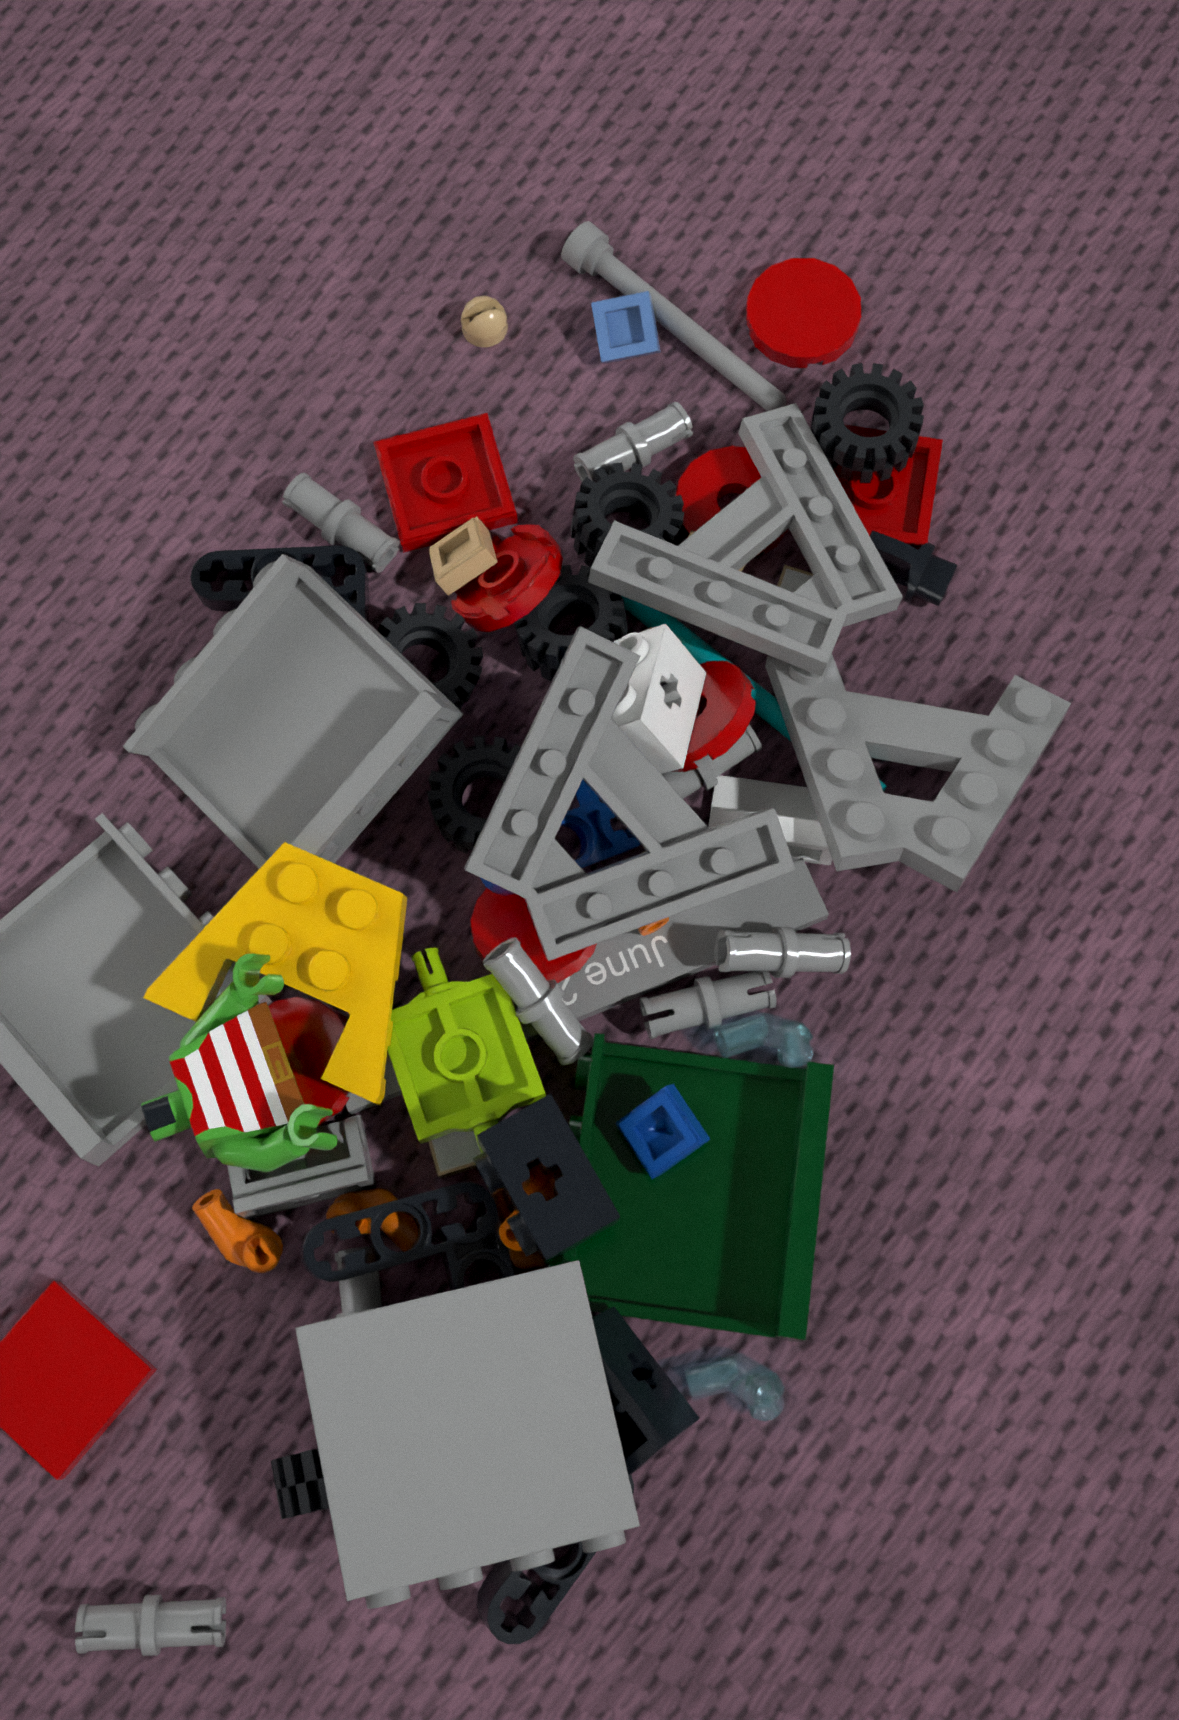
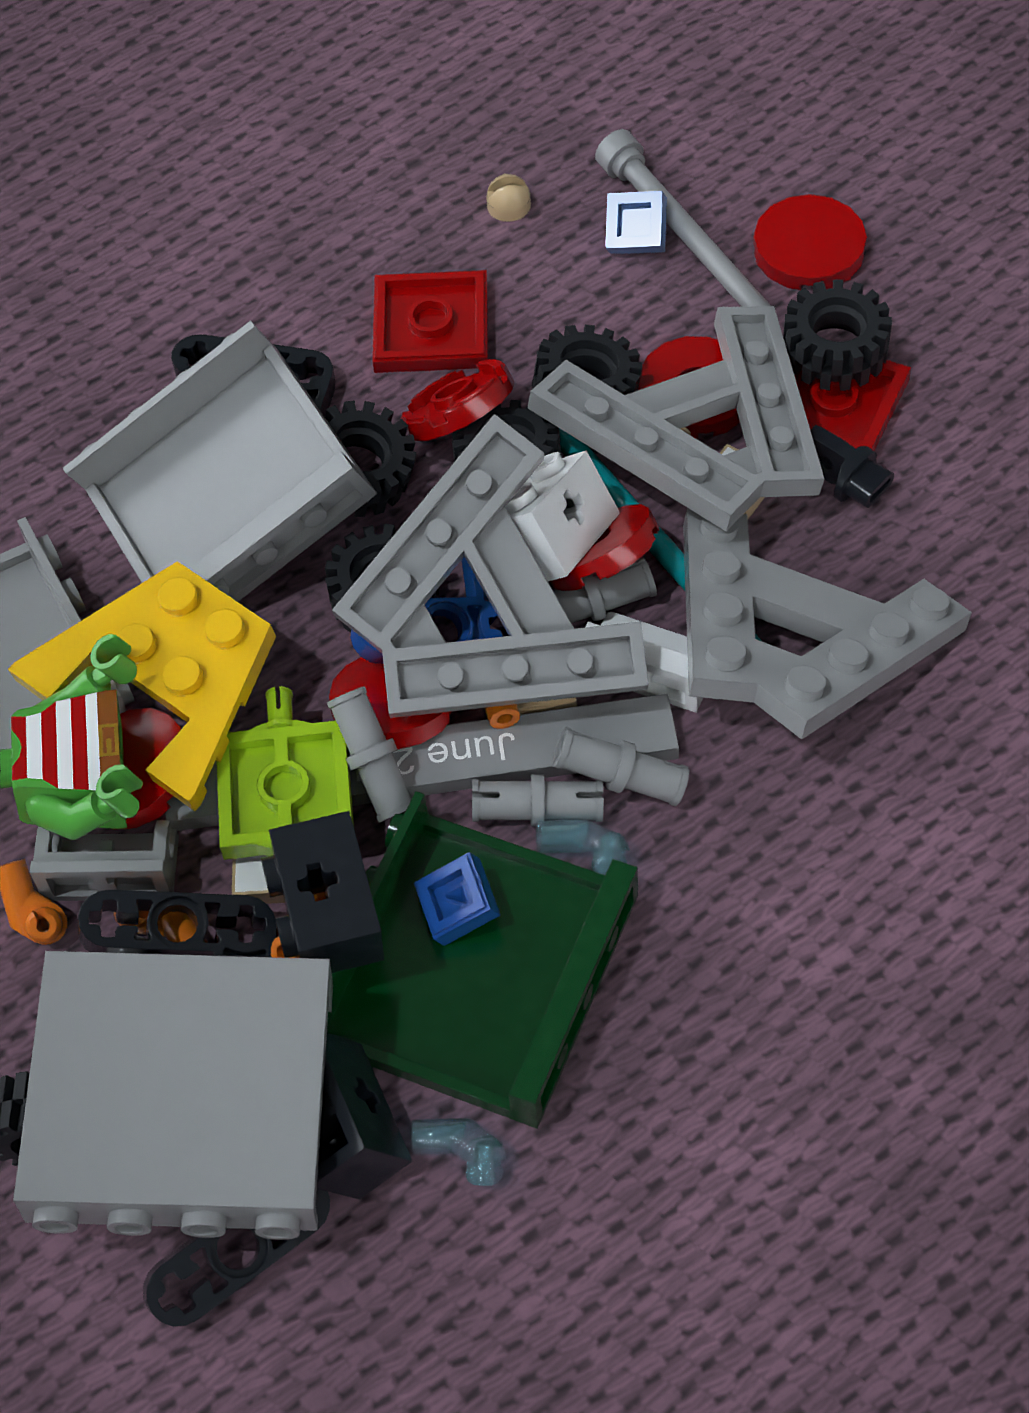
camera: 15 degrees right, 15 degrees down
light grey pin [282,472,400,573] -> none
tan tile [428,517,498,596] -> none
light grey pin [573,402,693,481] -> none

